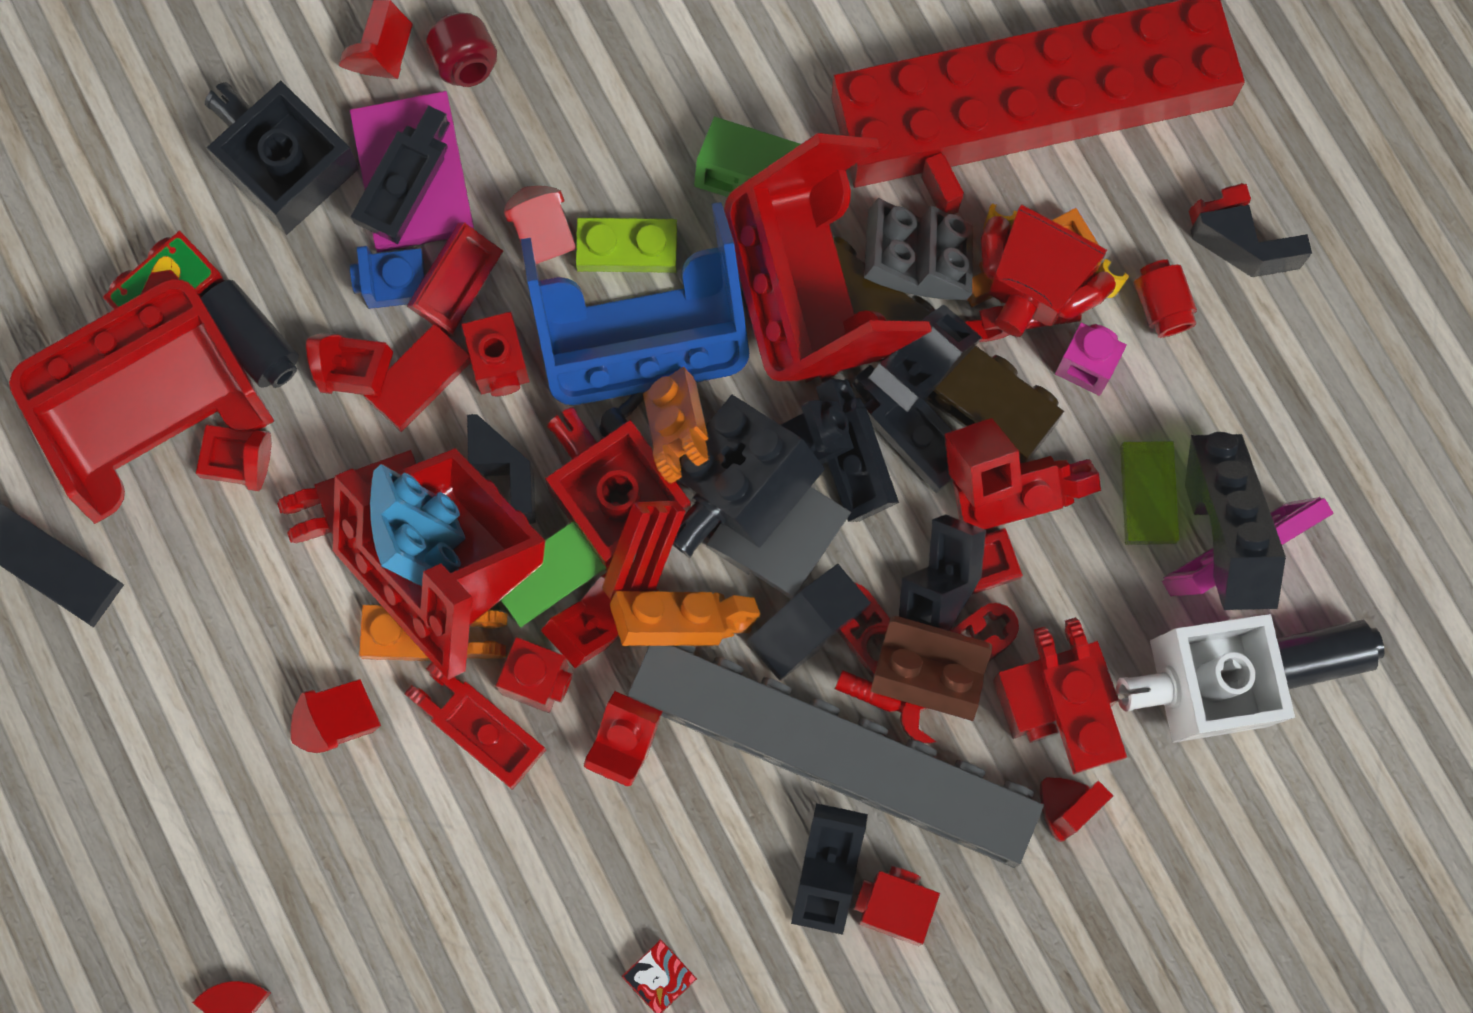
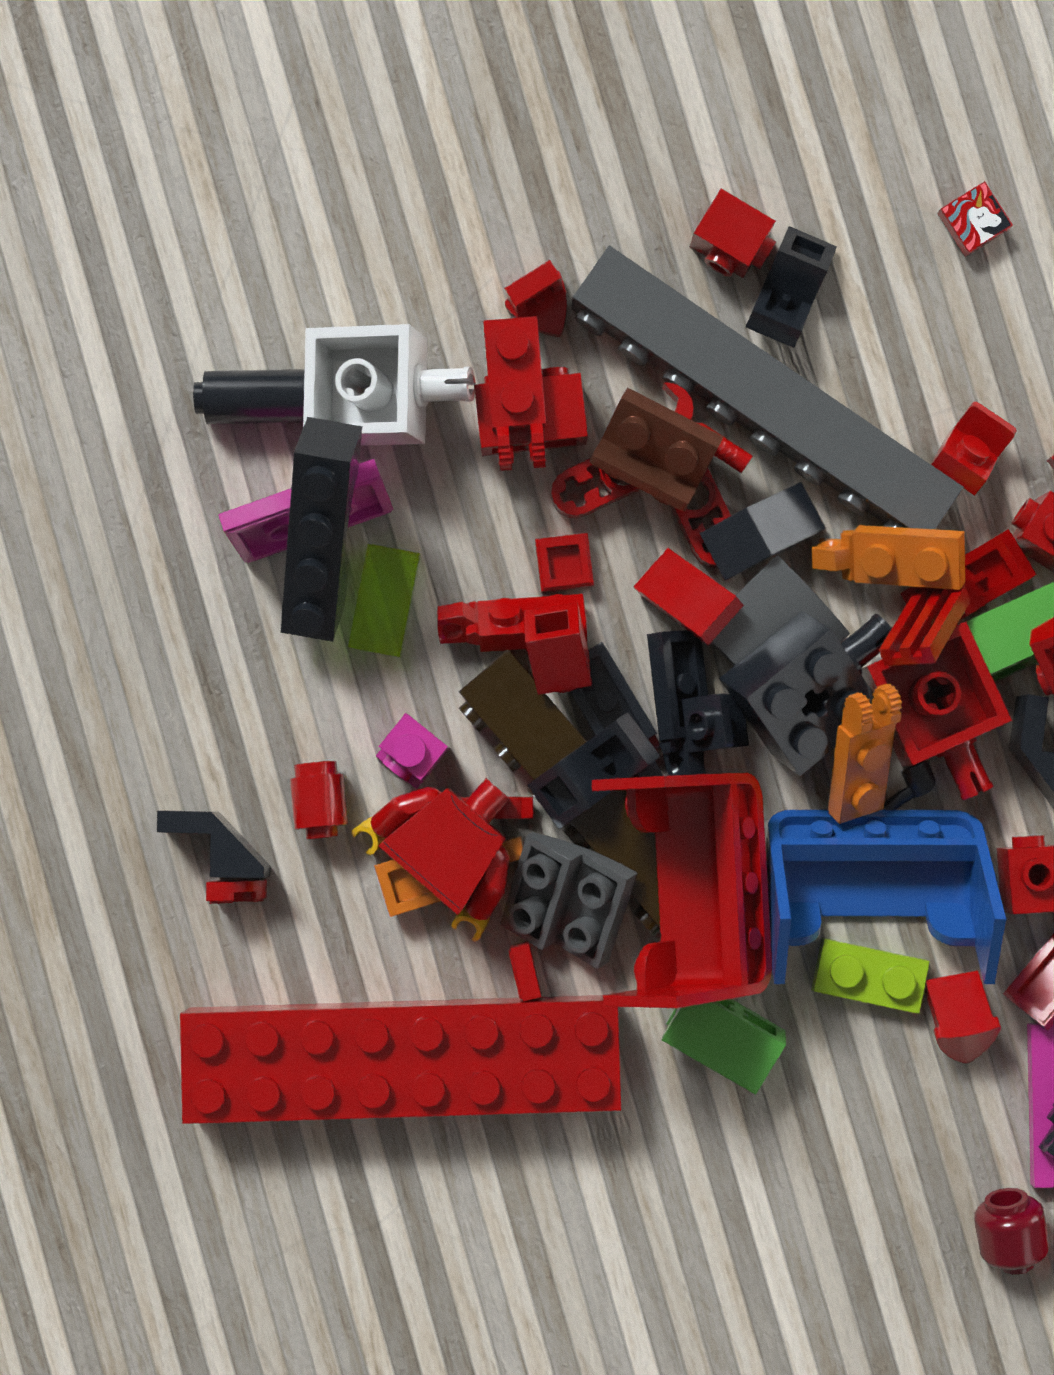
camera: 165 degrees left, 10 degrees up
black slope [899,514,986,631] -> none
none -> red tile [633,548,744,645]

